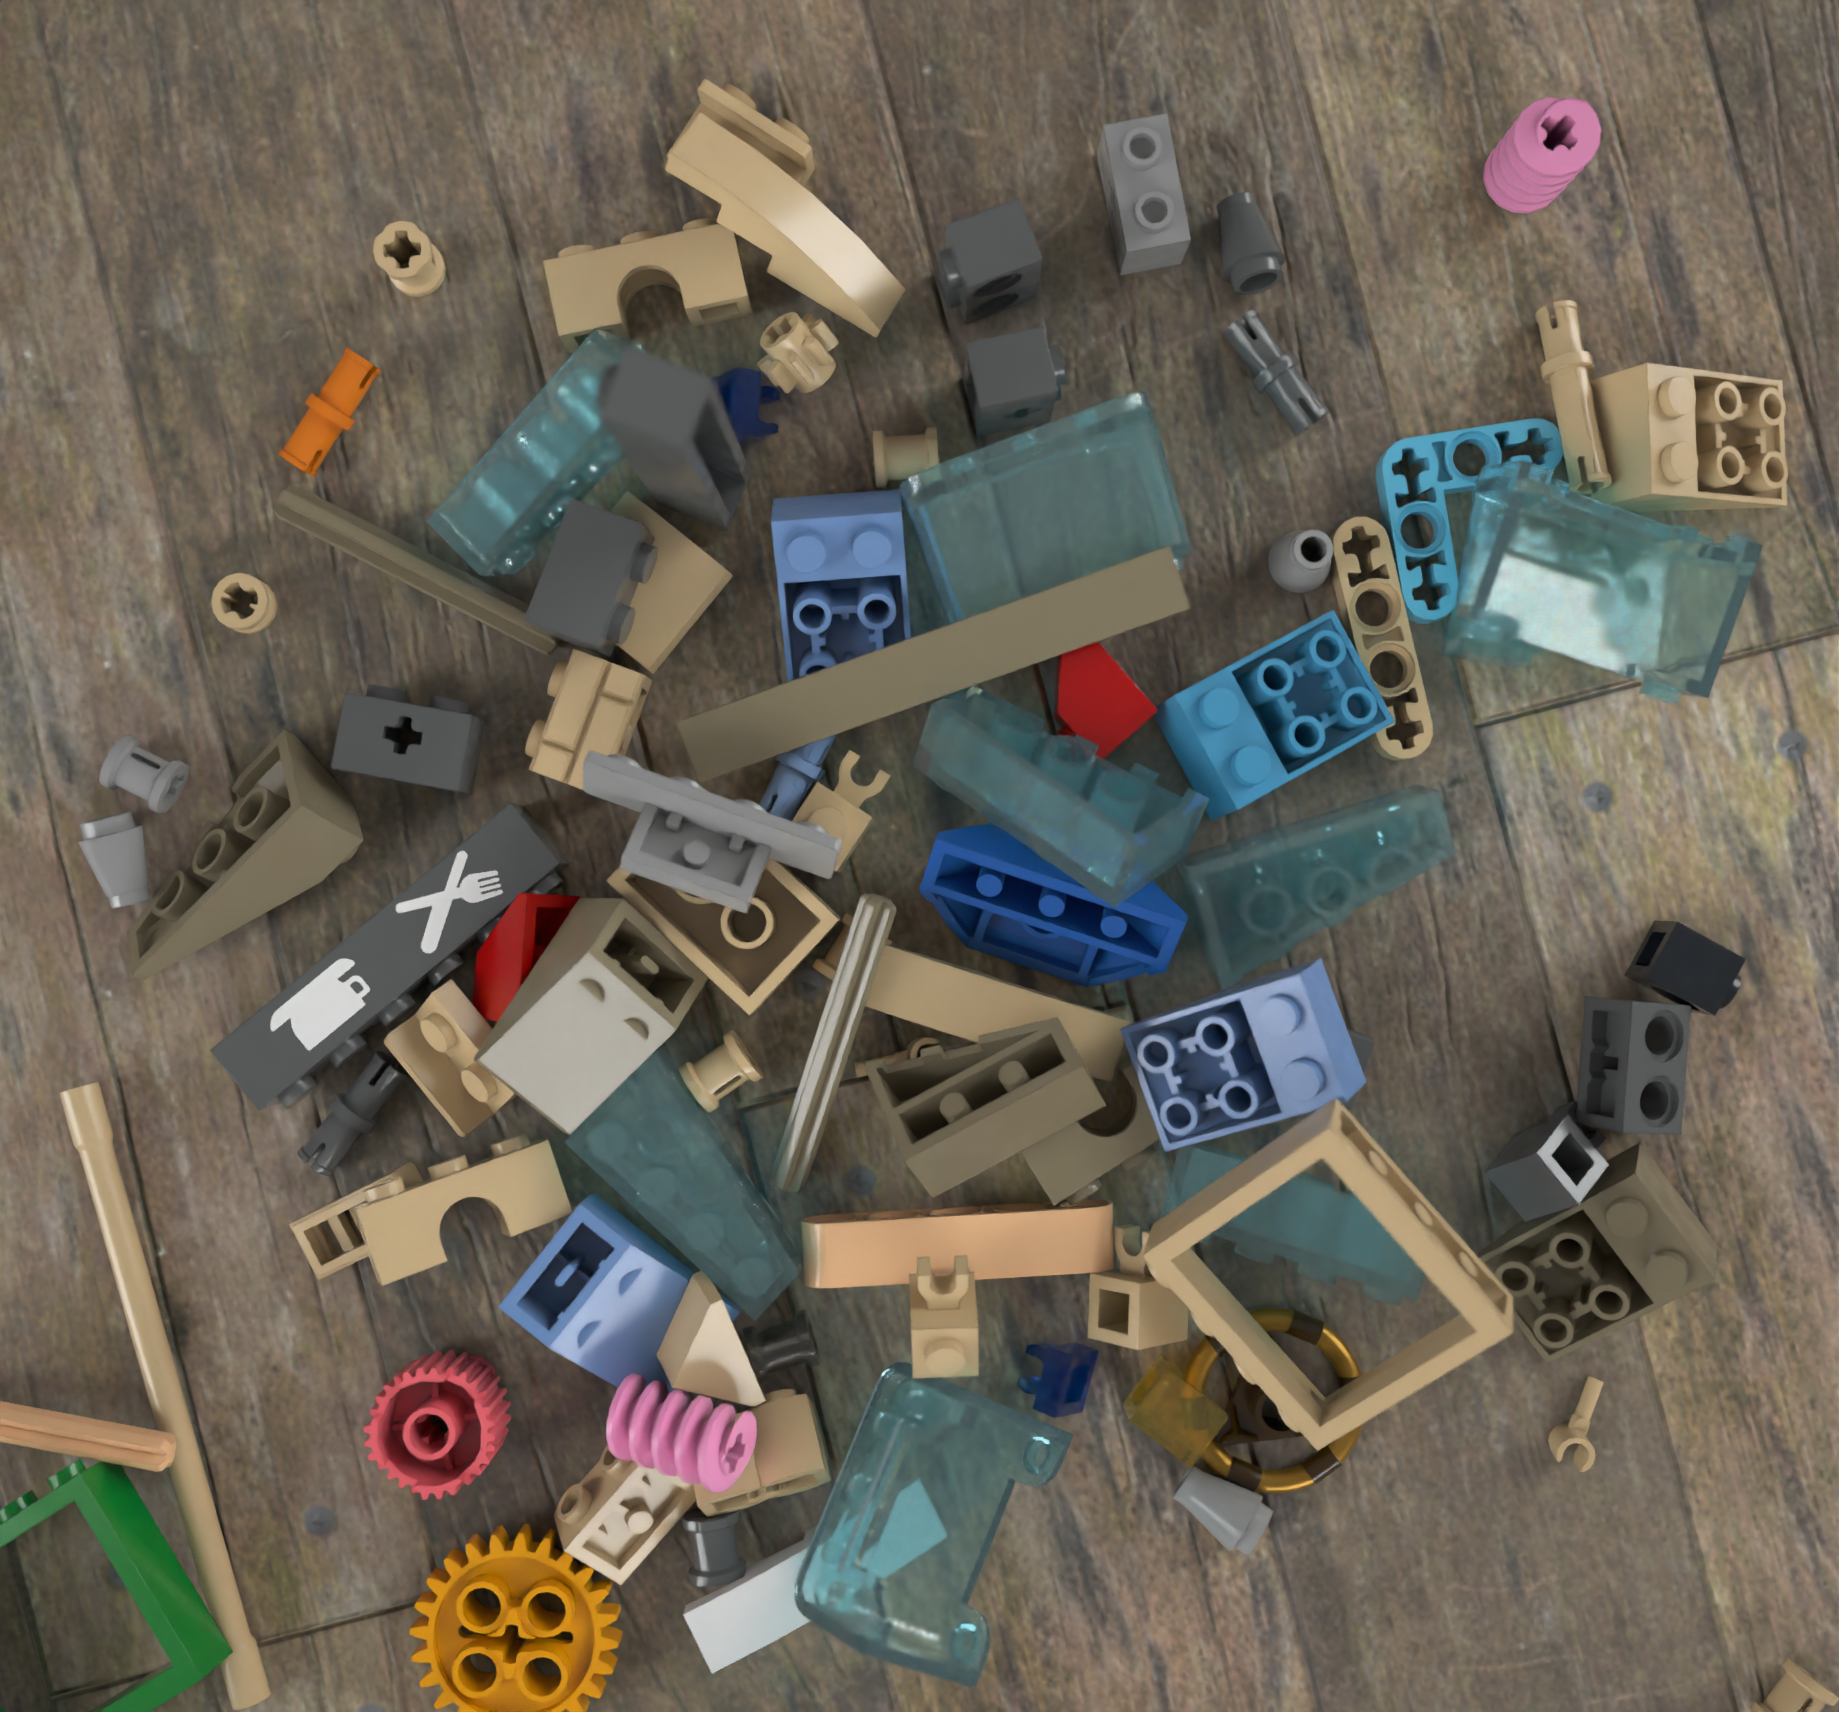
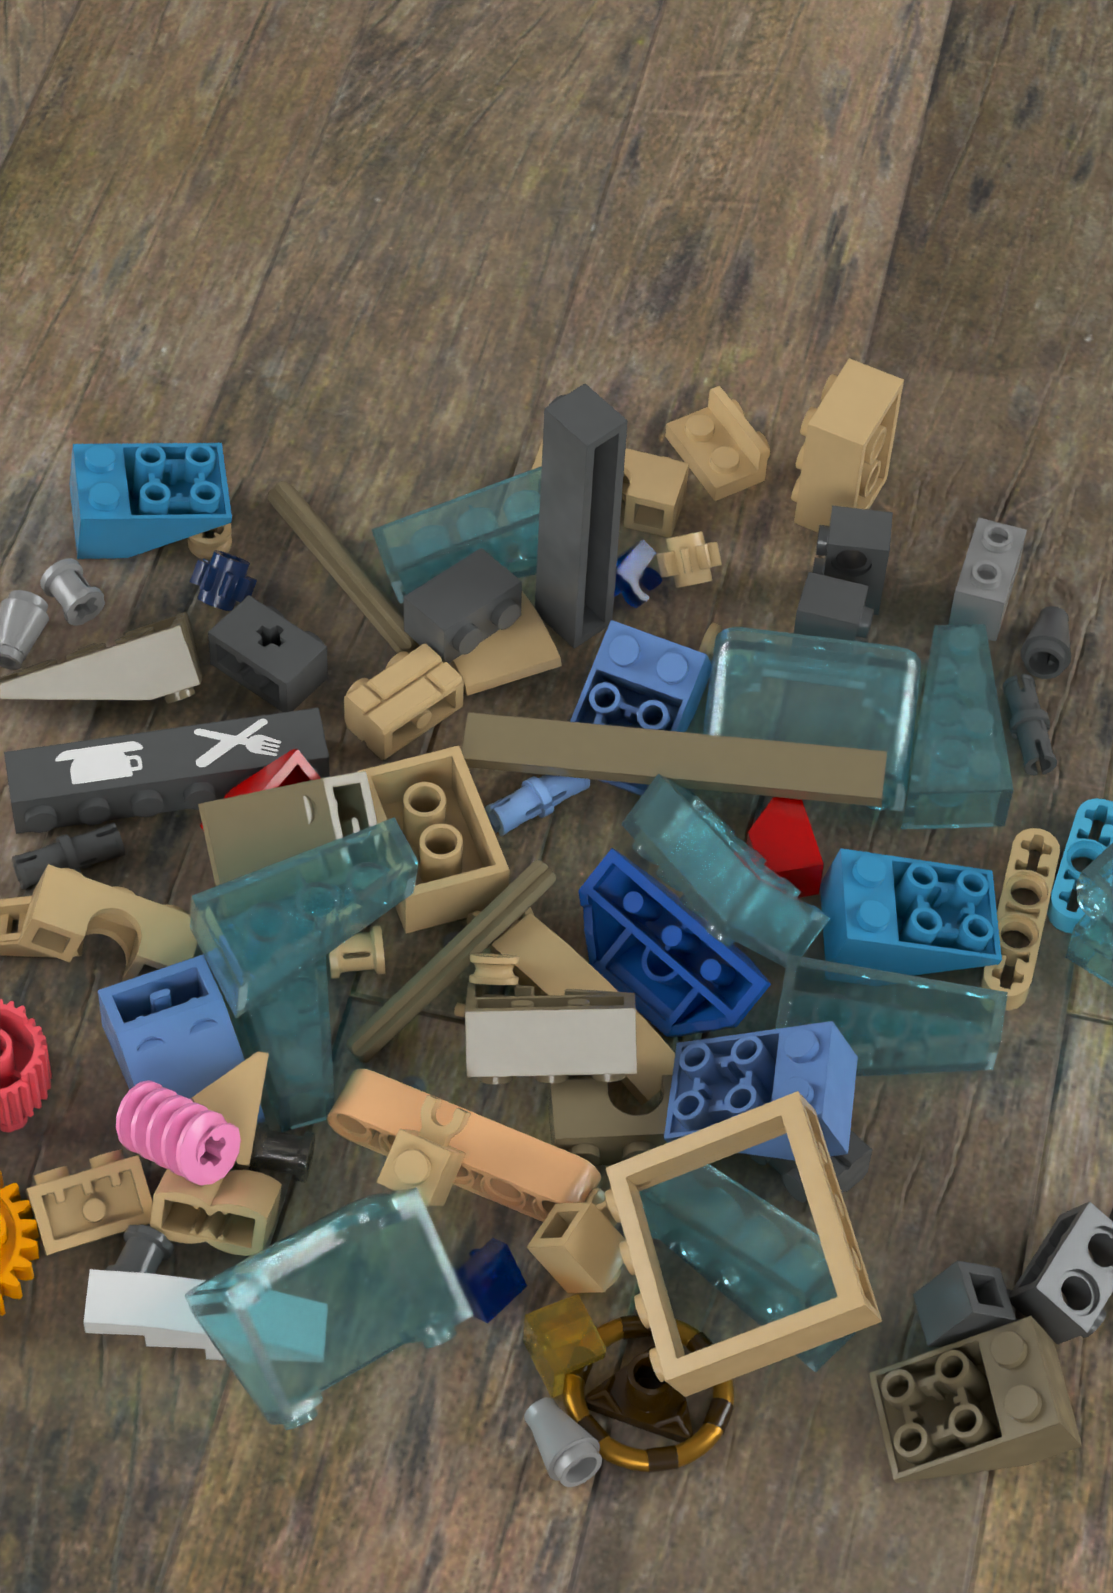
camera: 20 degrees right, 35 degrees down
orange pin [278,347,382,477] -> none
tan bush [373,221,446,297] -> none
tan bracket [384,979,517,1137] -> none
light grey bracket [583,751,842,914] -> none
tan slope [665,112,906,338] -> none
tan brick [792,750,891,872] -> none
light grey cone [1268,530,1333,593] -> none
tan hand [1548,1376,1604,1472] -> none
none -> dark azure slope [69,443,232,559]
none -> dark blue gear [190,550,257,611]
none -> clear light blue wedge [190,817,419,1018]
none -> tan bush [469,953,520,985]
none -> tan brick [791,358,904,532]
none -> clear light blue wedge [901,624,1014,830]

